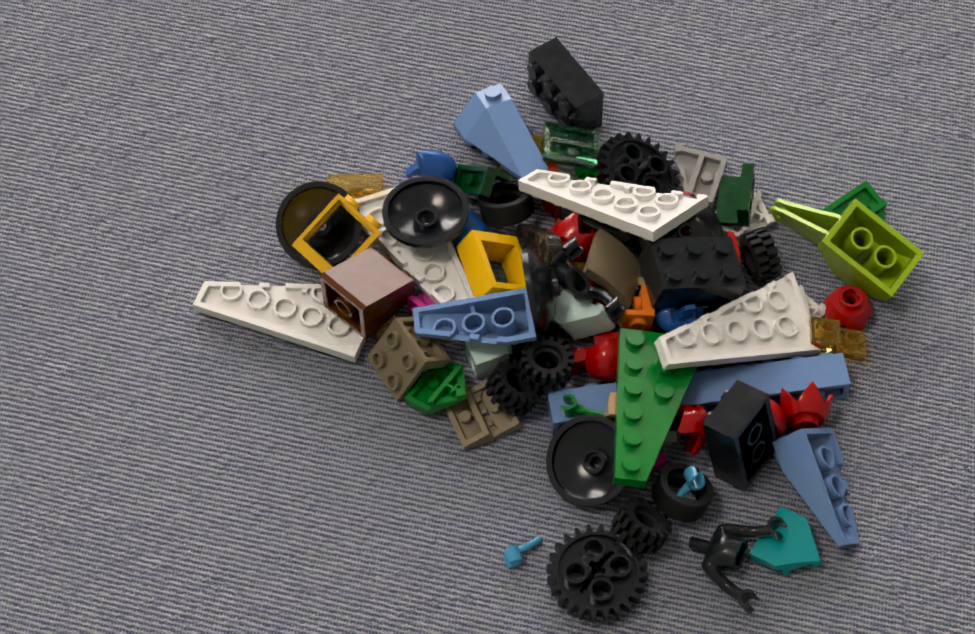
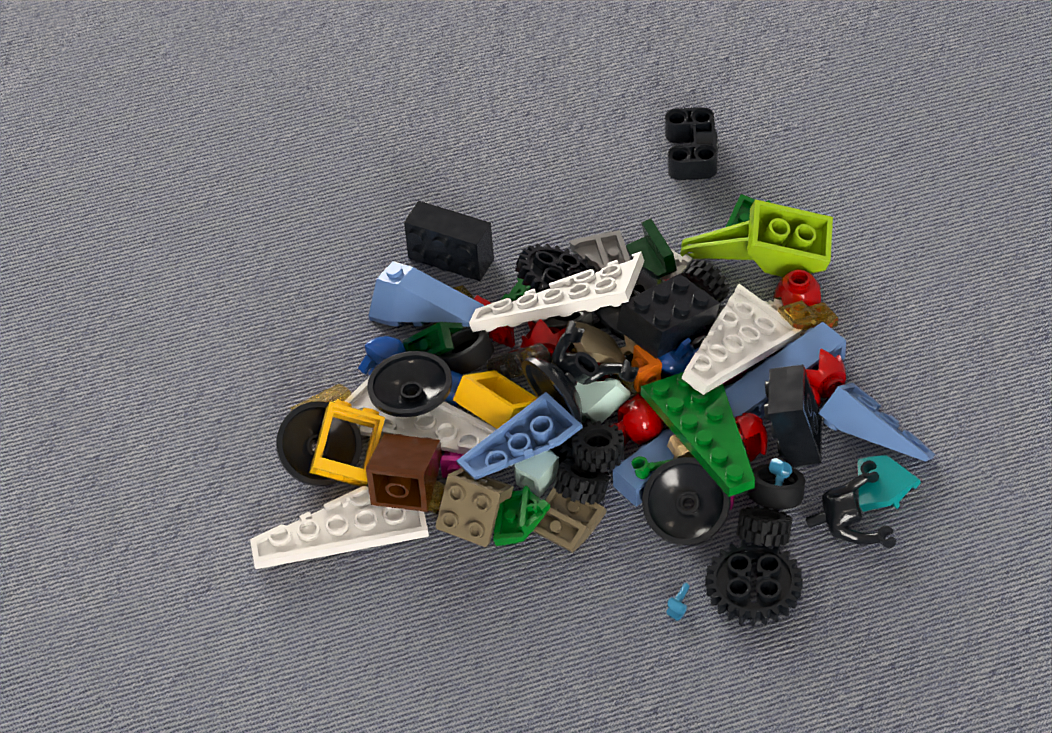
camera: 30 degrees left, 10 degrees down
clear green slope [542,122,601,171] -> none
none -> black beam [665,107,718,180]

